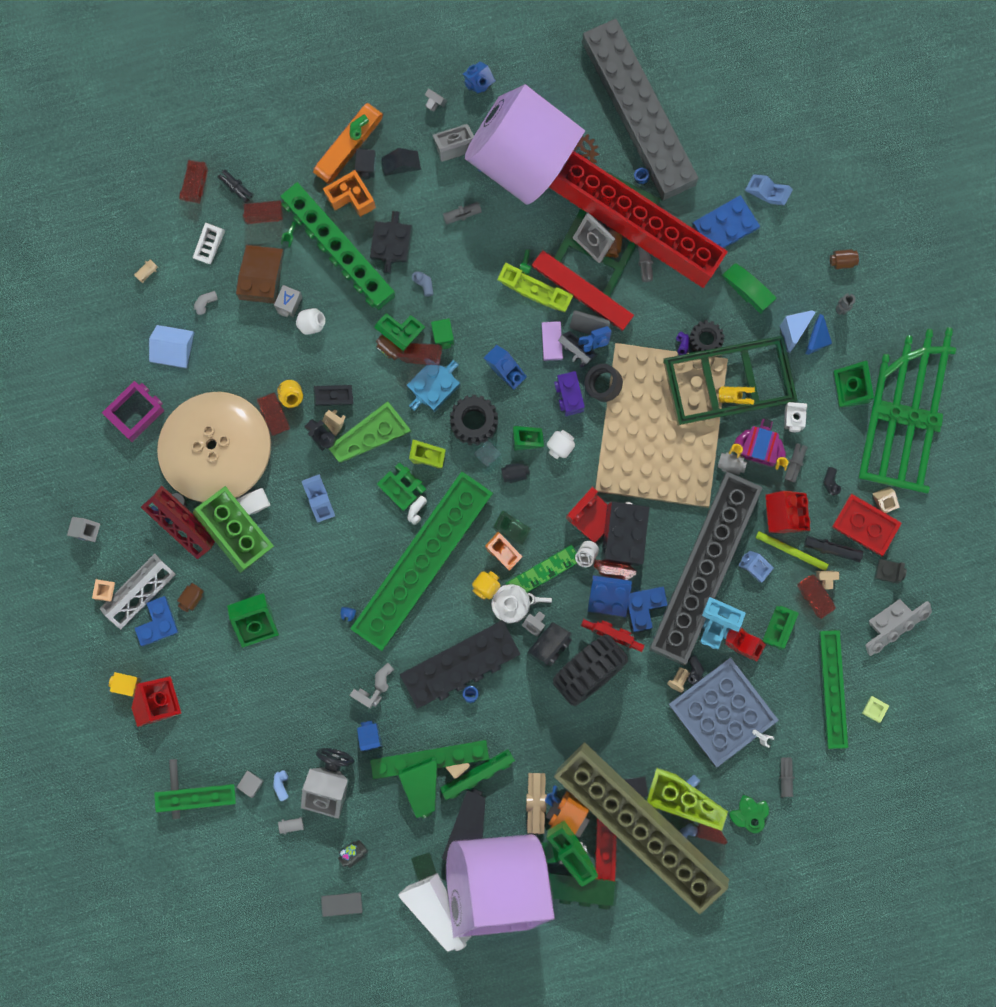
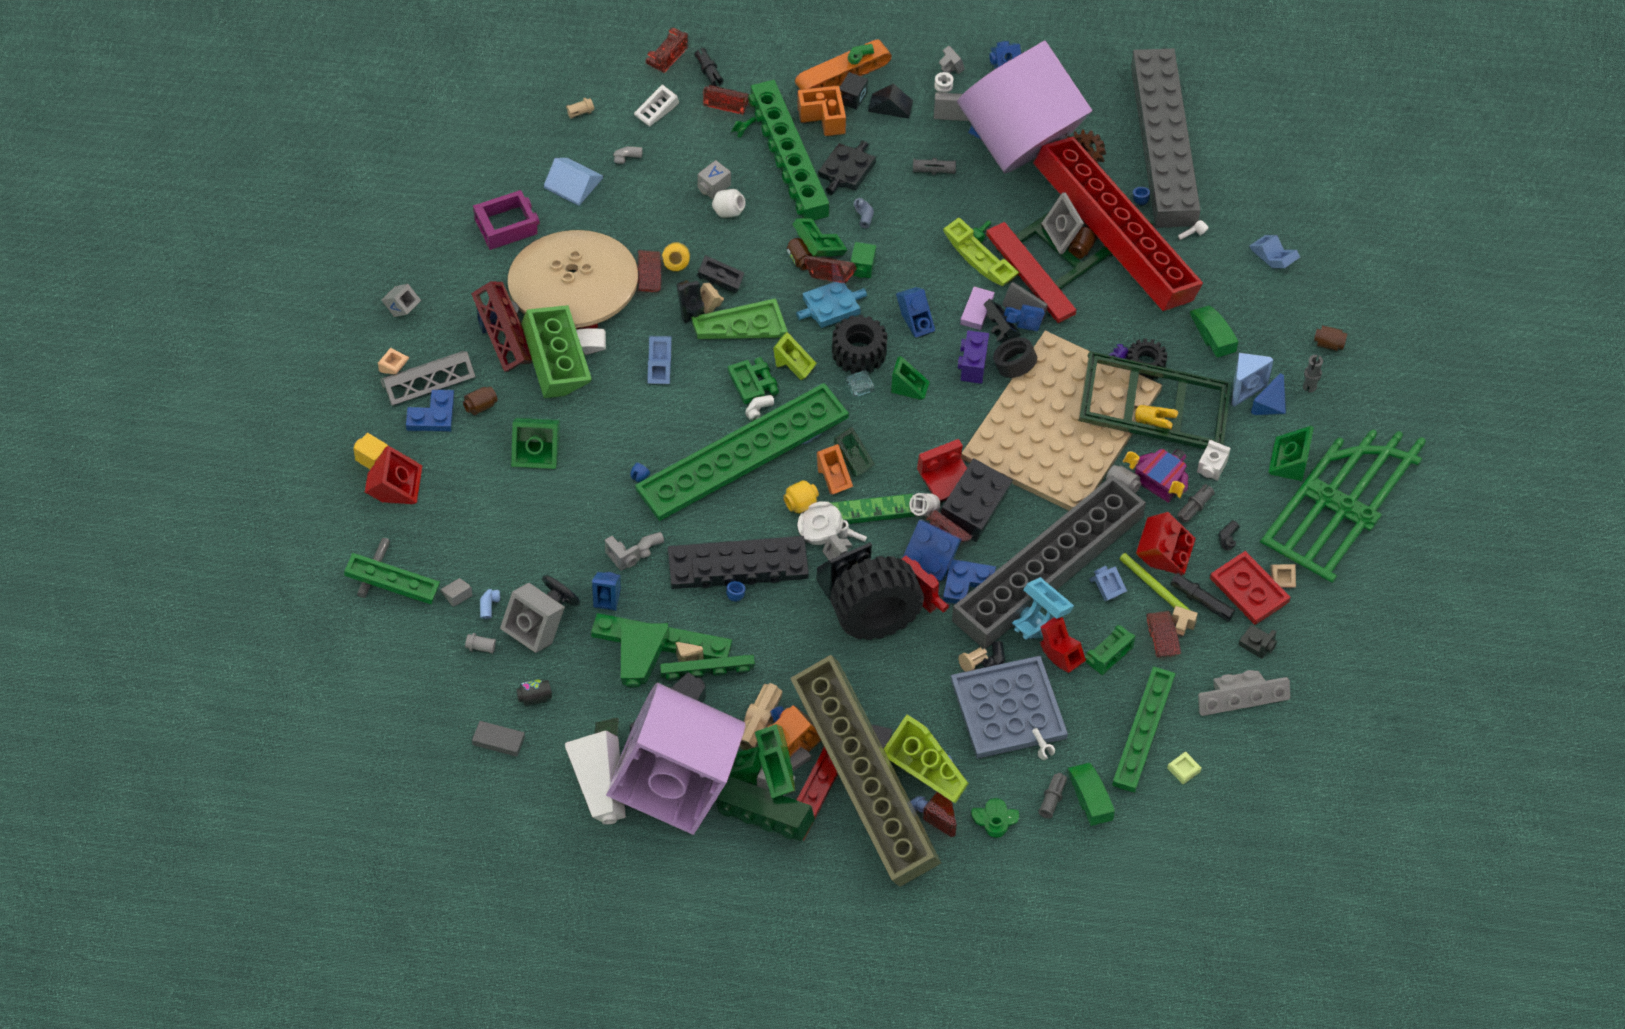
camera: 20 degrees right, 25 degrees down
reddish brown slope [236,245,284,304] -> none
black brick [501,461,530,483] -> none
white head [547,430,575,459] -> none
dark grey axle [638,246,653,282] -> none
blue plate [692,195,760,248] -> none
none -> white bush [934,72,954,93]
none -> green slope [1067,763,1115,826]
none -> white hand [1178,221,1208,240]

